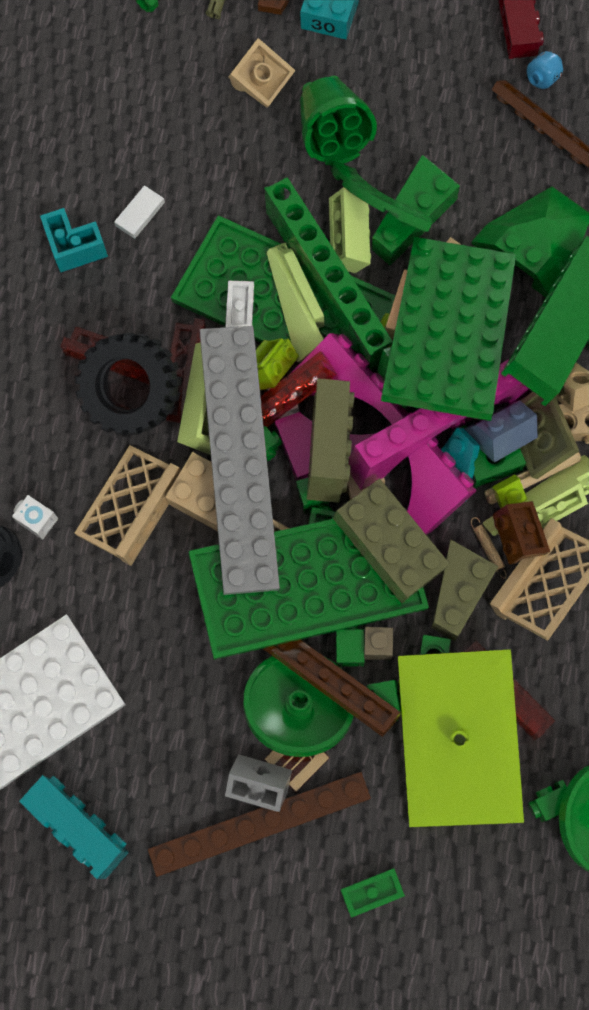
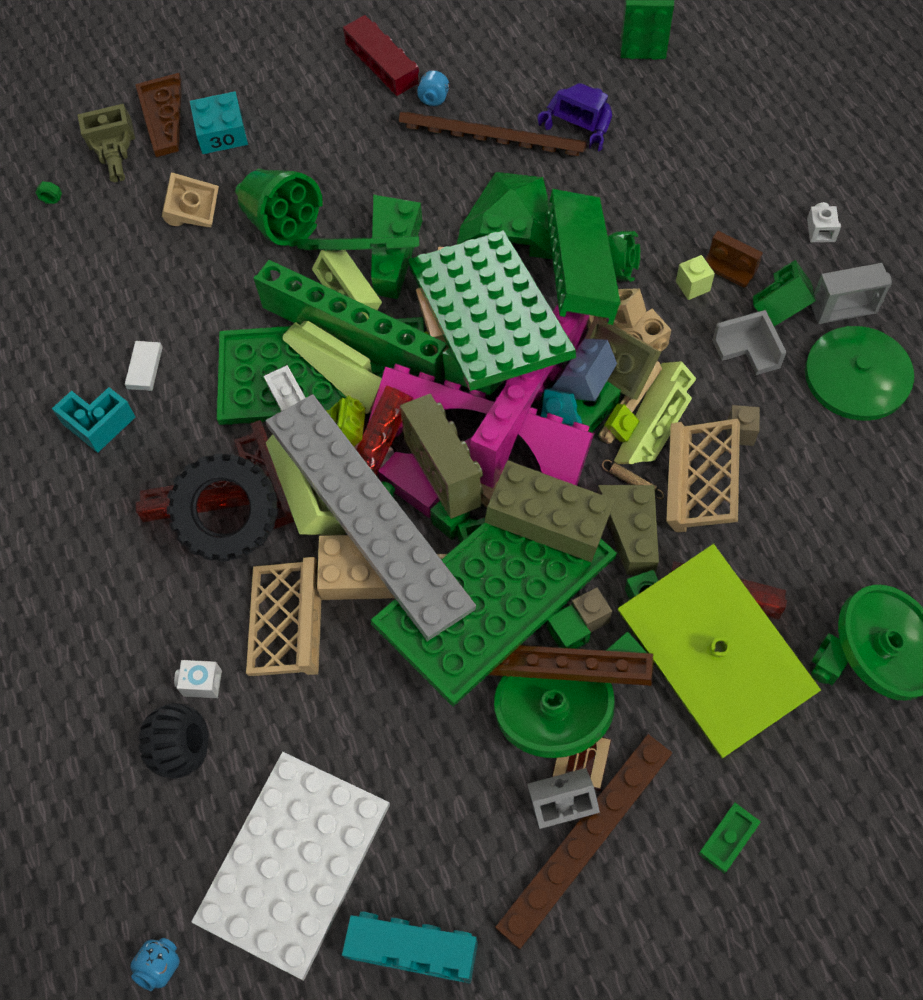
camera: 30 degrees left, 10 degrees down
reddish brown bracket [493,501,550,564] -> none

